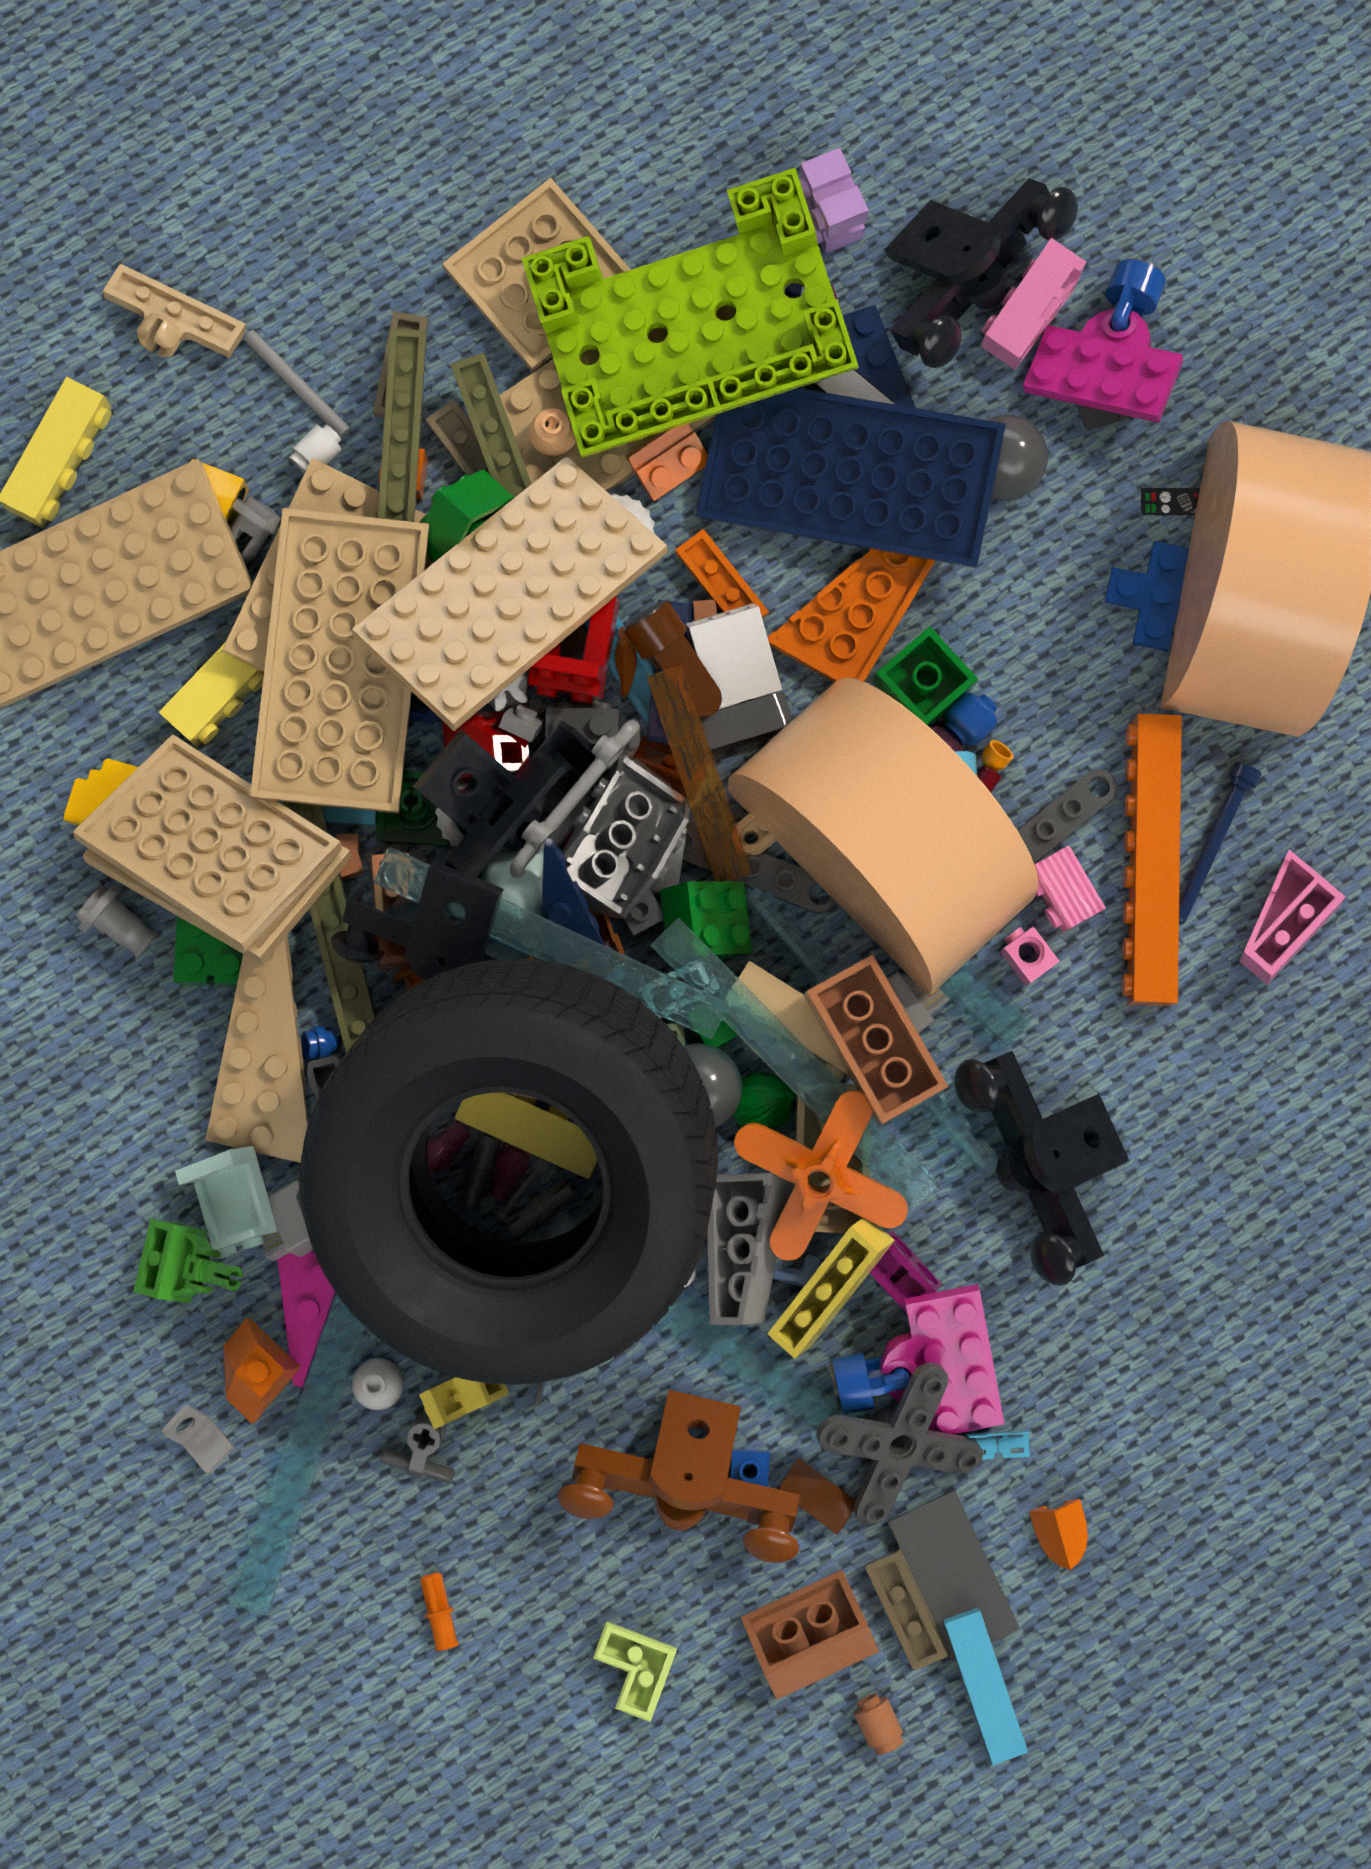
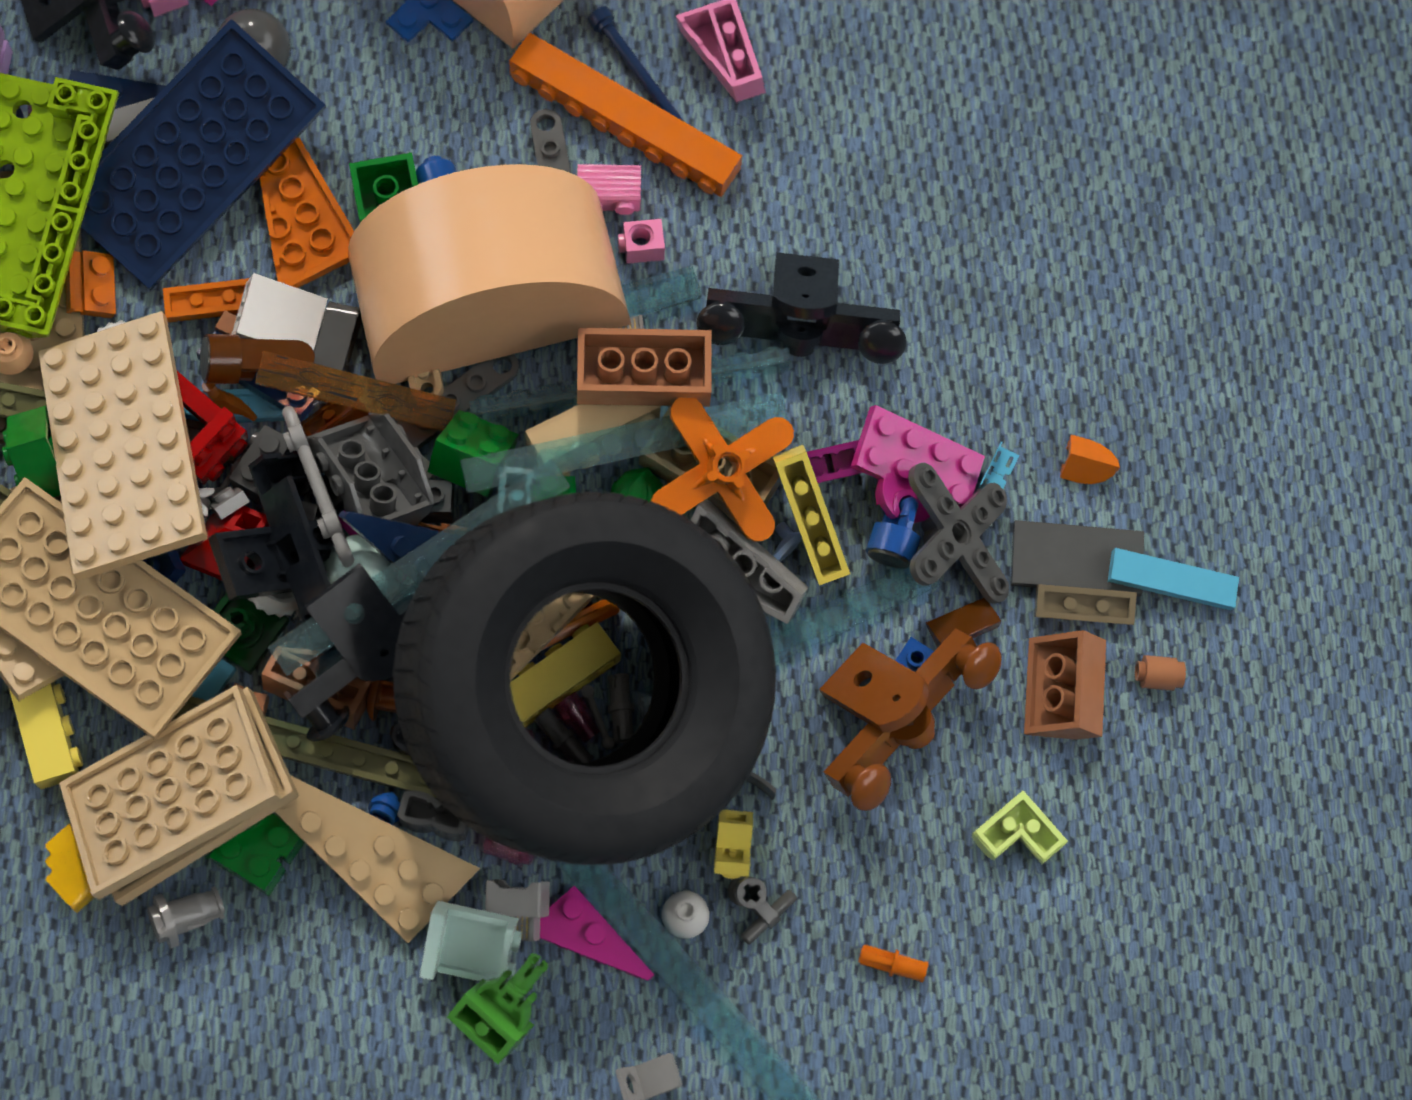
camera: 65 degrees left, 10 degrees down
orange slope [223,1317,301,1424] -> none

